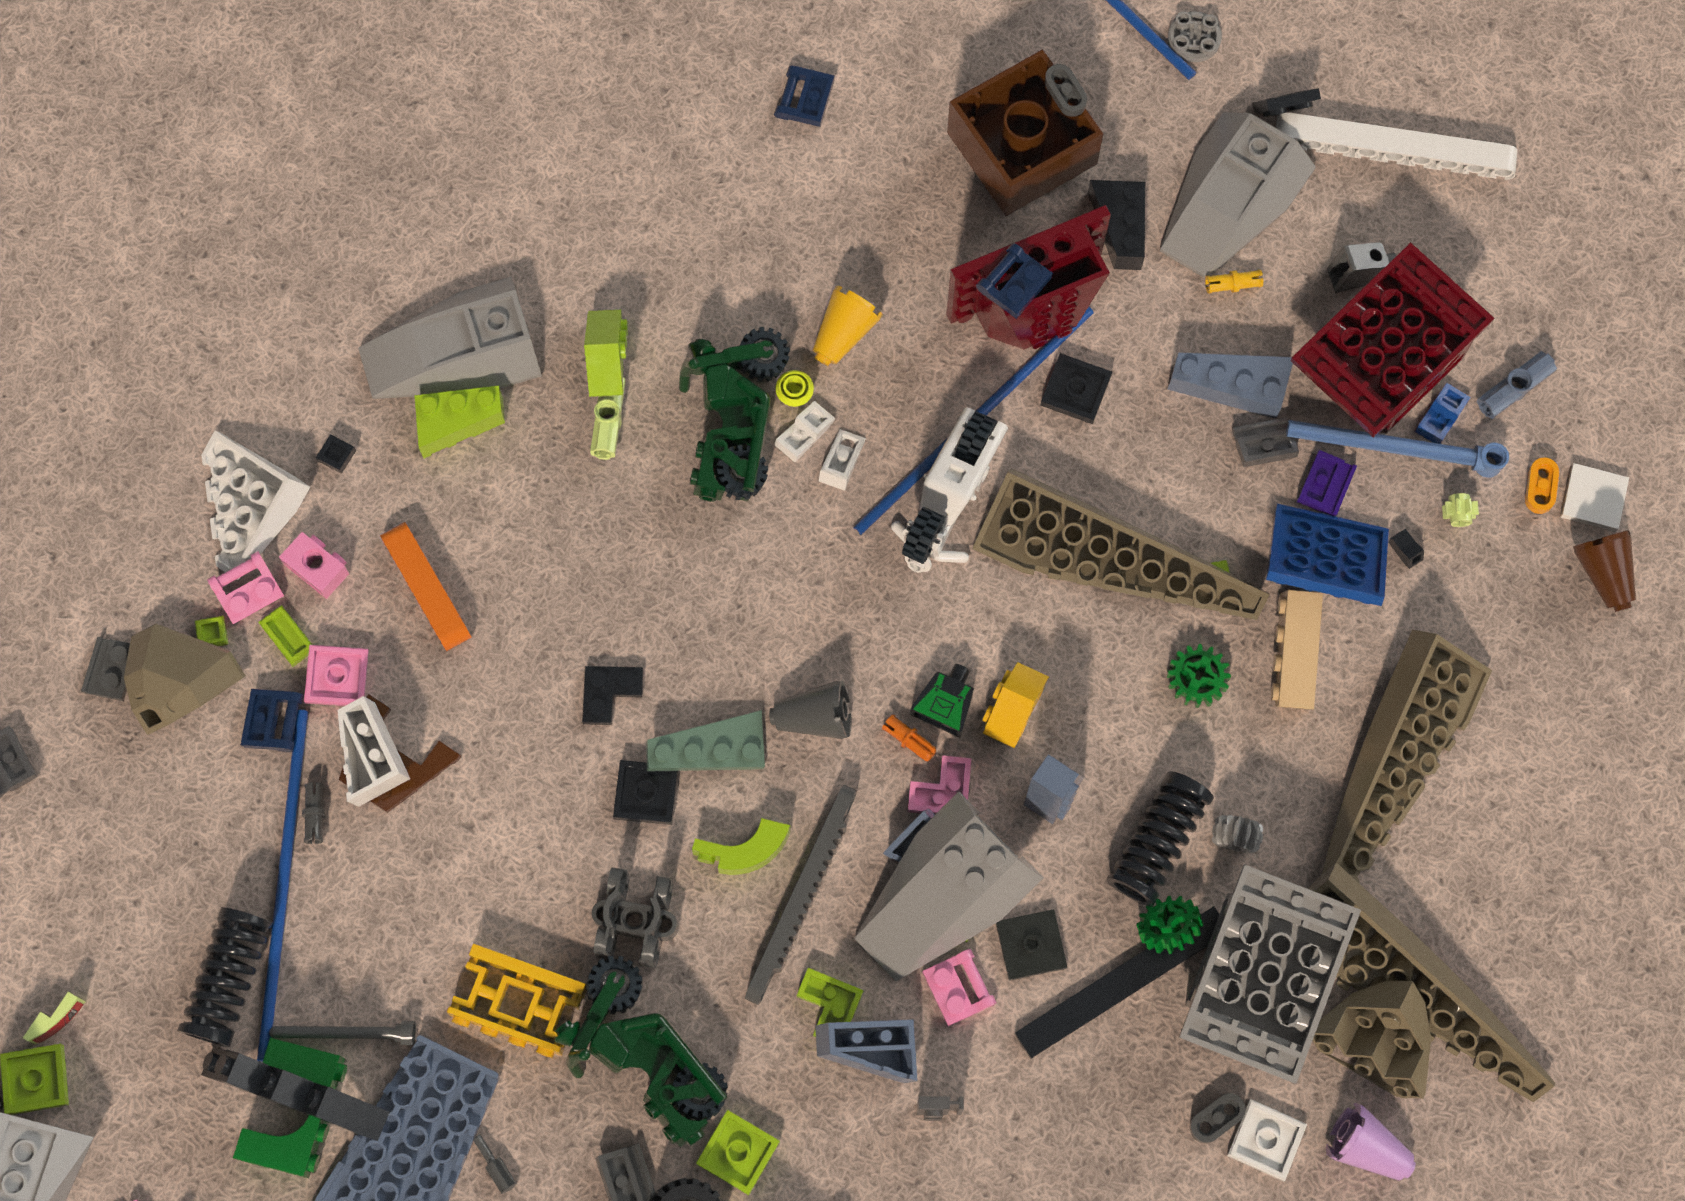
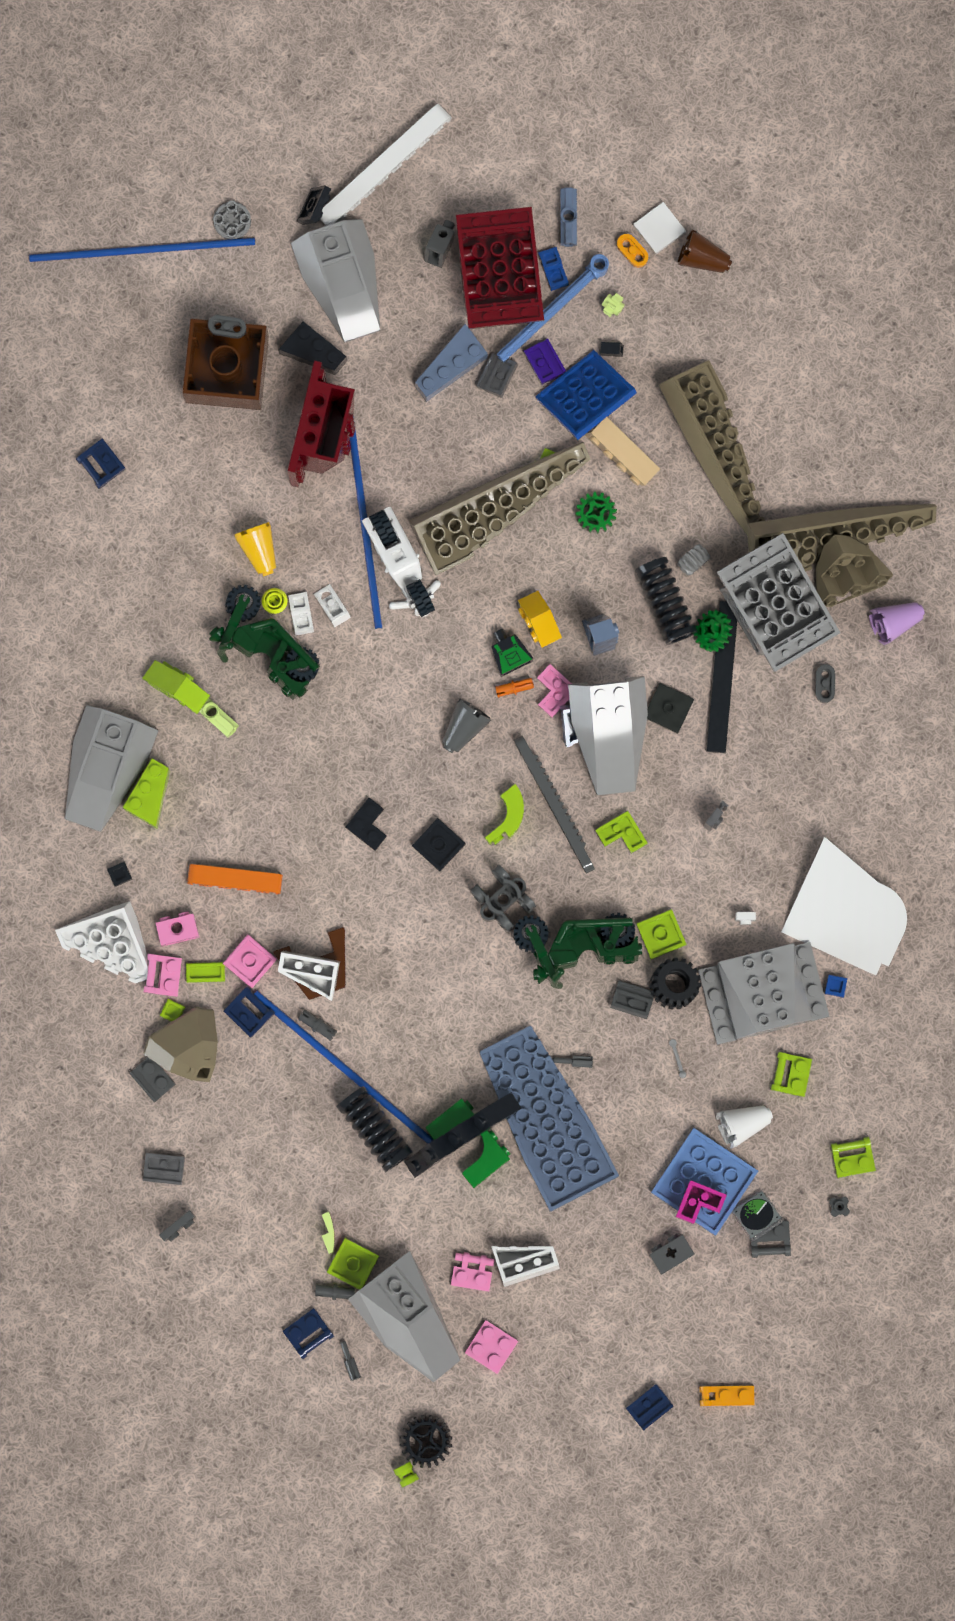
camera: 50 degrees left, 10 degrees up
dark grey piece [269,1021,416,1045] -> none
yellow fence [447,944,587,1058] -> none
sand green wing [646,710,765,771] -> none
sand blue wedge [815,1020,918,1083] -> none
bright pink plate [922,949,997,1027] -> none
dark blue plate [976,243,1053,319] -> none
black plate [1040,353,1113,424] -> none
yellow pin [1205,269,1263,294] -> none
white tile [1227,1099,1307,1182] -> none

